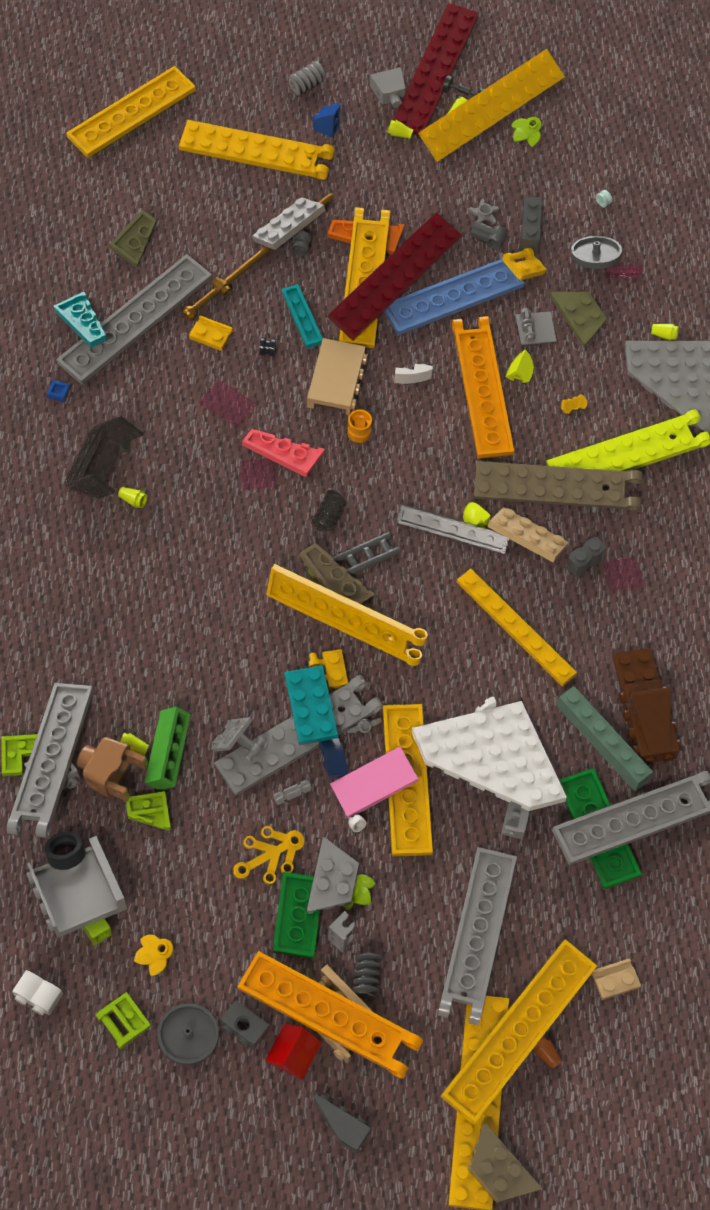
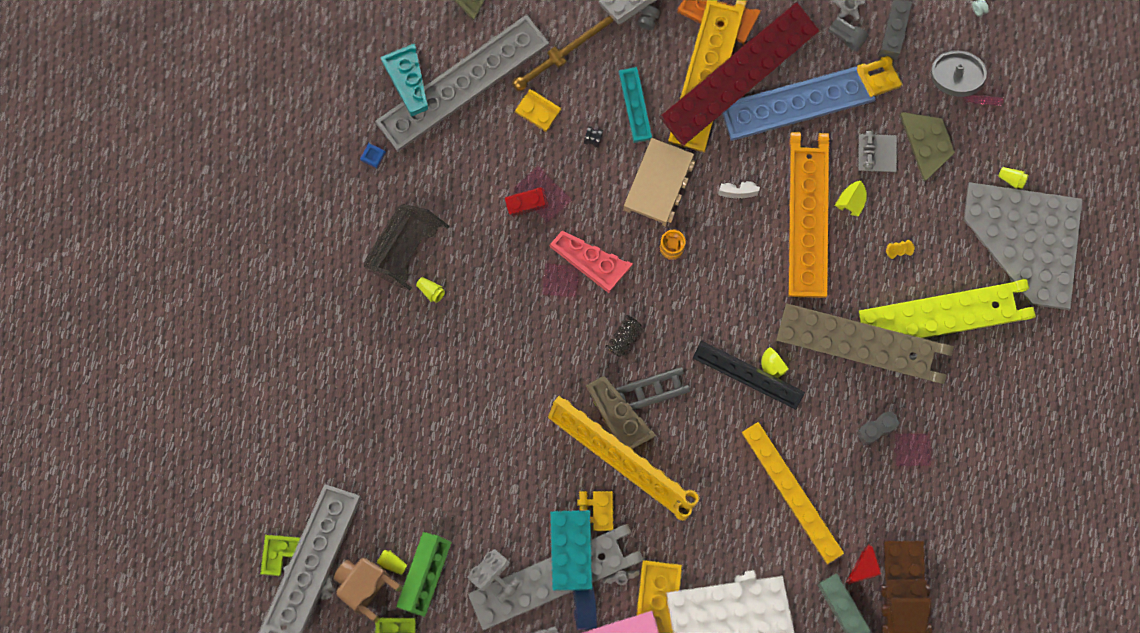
camera: 15 degrees right, 15 degrees up
tan plate [487,507,569,562] -> none
none -> red brick [505,187,549,217]
none -> red slope [846,545,881,585]

